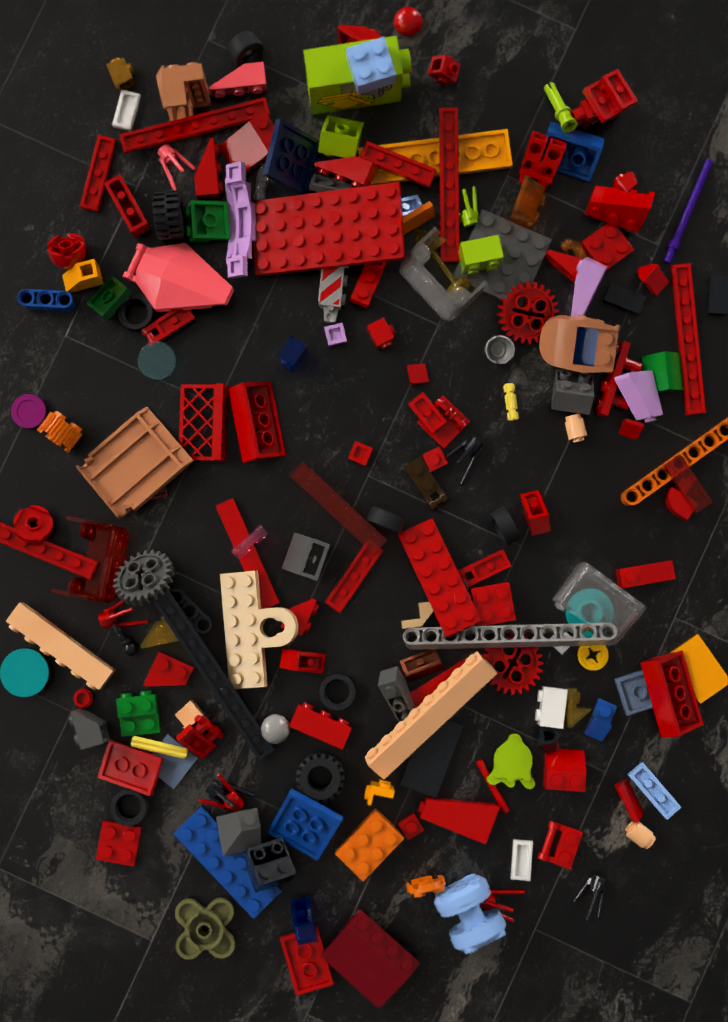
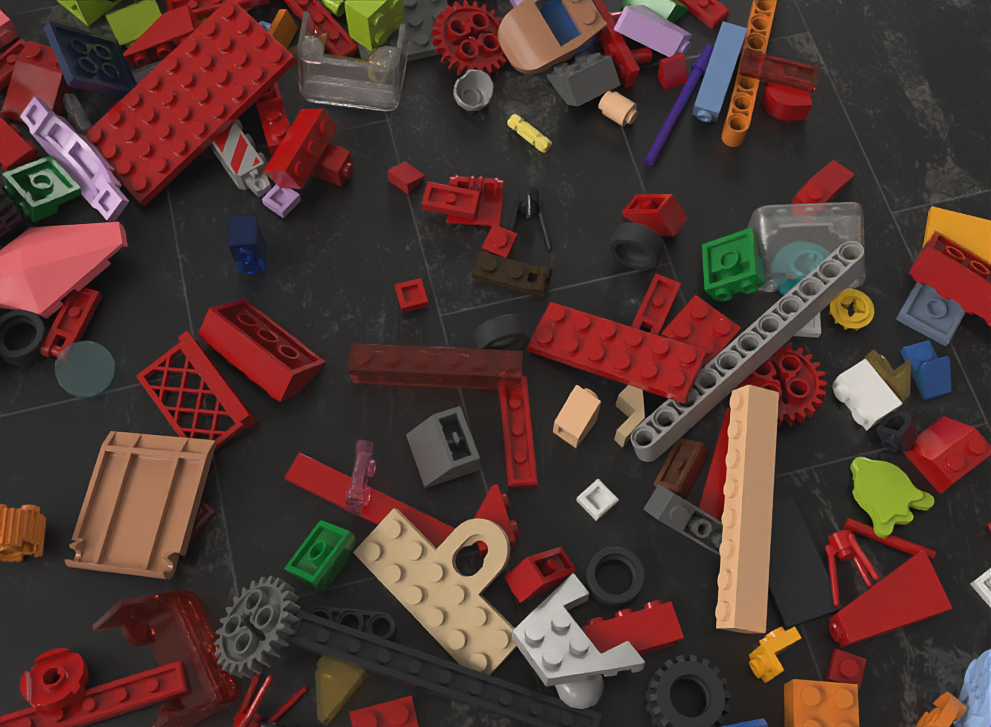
camera: 40 degrees left, 20 degrees down
none -> red brick [264,109,338,189]
none -> green slope [284,520,358,595]
none -> light grey wing [511,574,645,686]
none -> light nougat slope [553,385,601,448]
none -> white tile [576,479,619,521]
none -> dark purple bar [645,45,714,166]
none -> medium blue slope [692,21,748,122]
none -> green plate [702,227,765,302]
none -> red plant [824,530,879,607]

